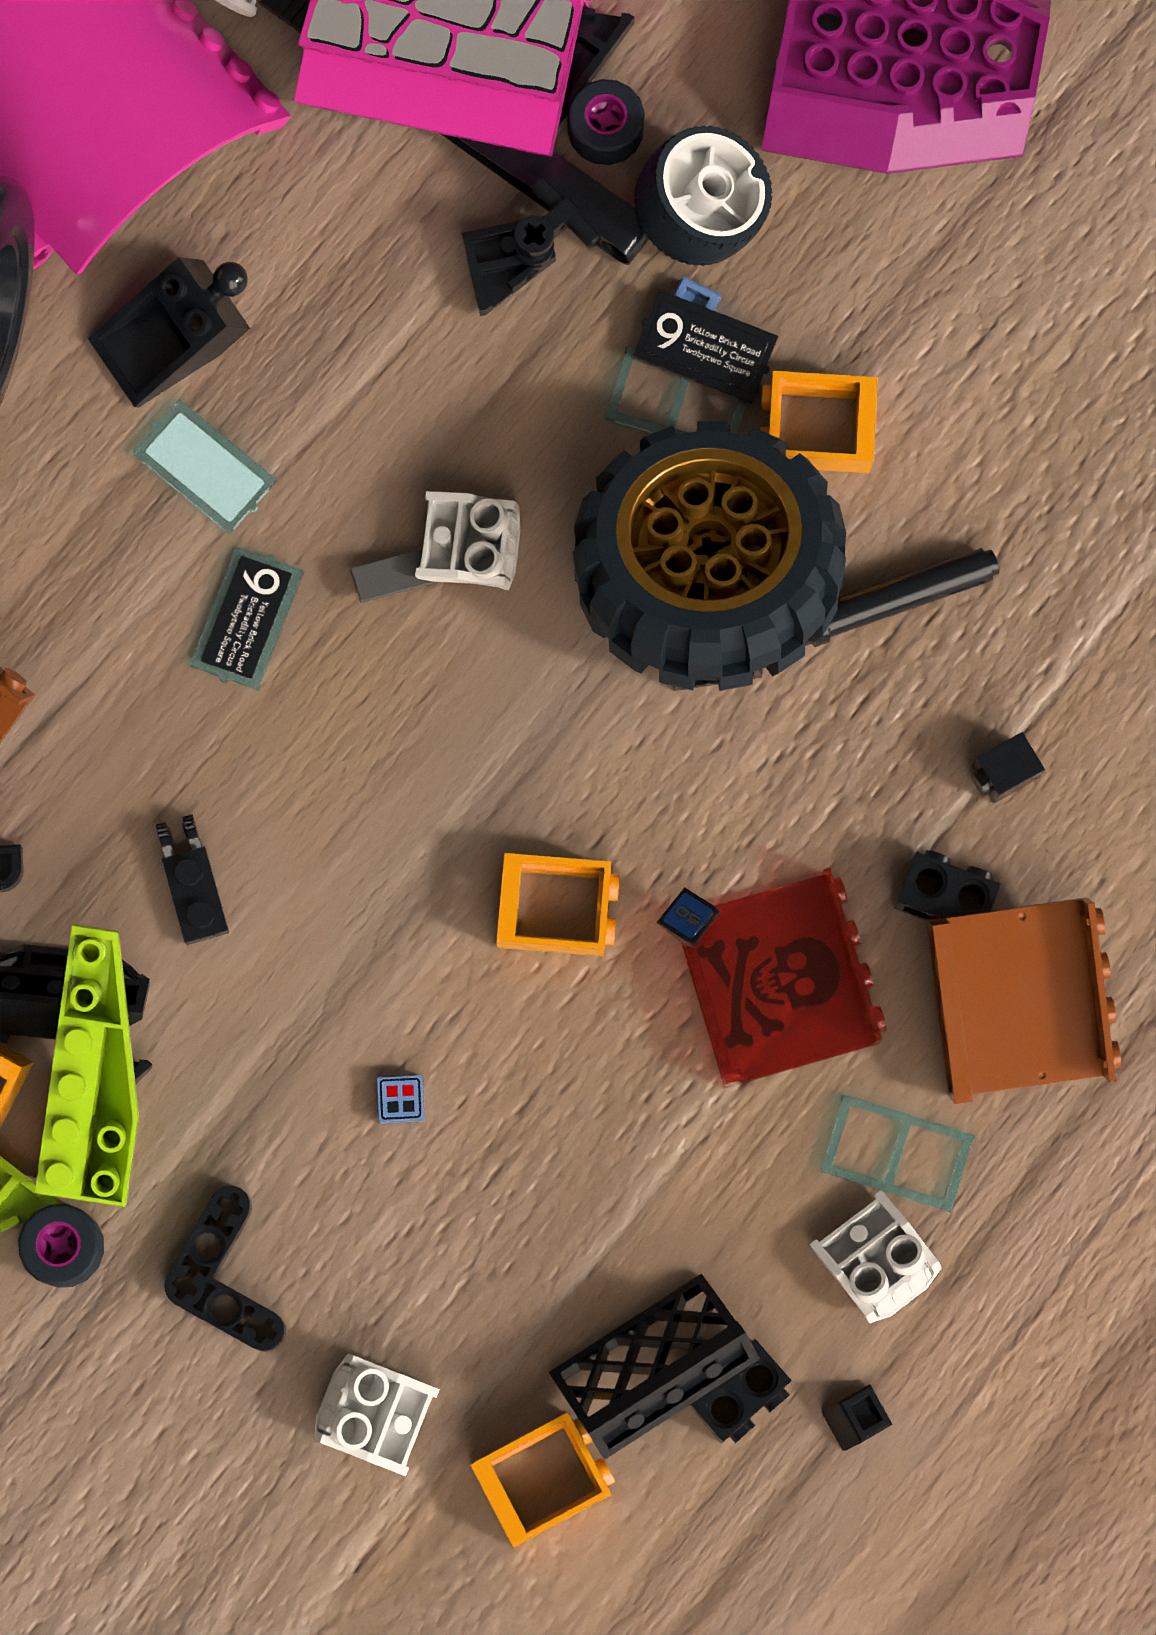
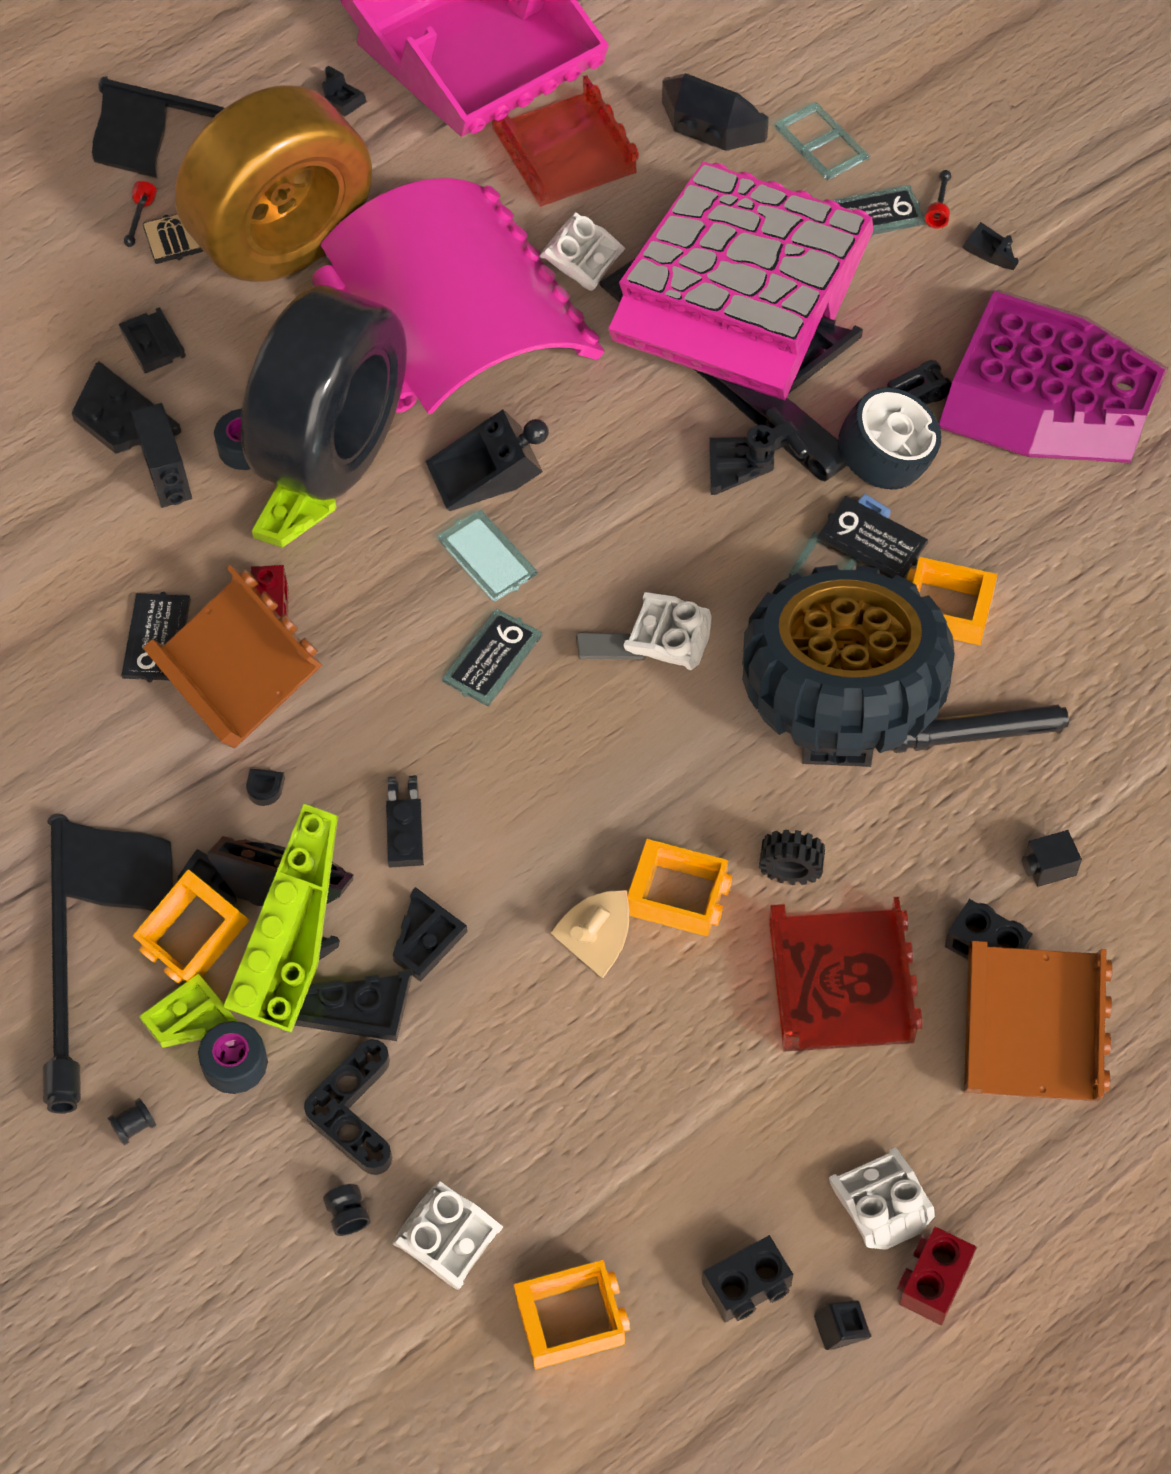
camera: 15 degrees right, 20 degrees down
medium blue tile [377,1075,425,1124] -> none
black fence [549,1273,760,1460] -> none
black wheel [567,79,645,165] -> none
slope [657,887,721,950] -> none
clear light blue window [821,1094,975,1213] -> none
none -> black wing [294,970,412,1041]
none -> black wheel [323,1184,370,1236]
none -> black wing [393,887,468,982]
none -> tan shield [551,890,630,978]
none -> black tyre [759,830,825,885]
none -> black piece [887,360,952,405]
none -> dark red brick [897,1226,977,1326]

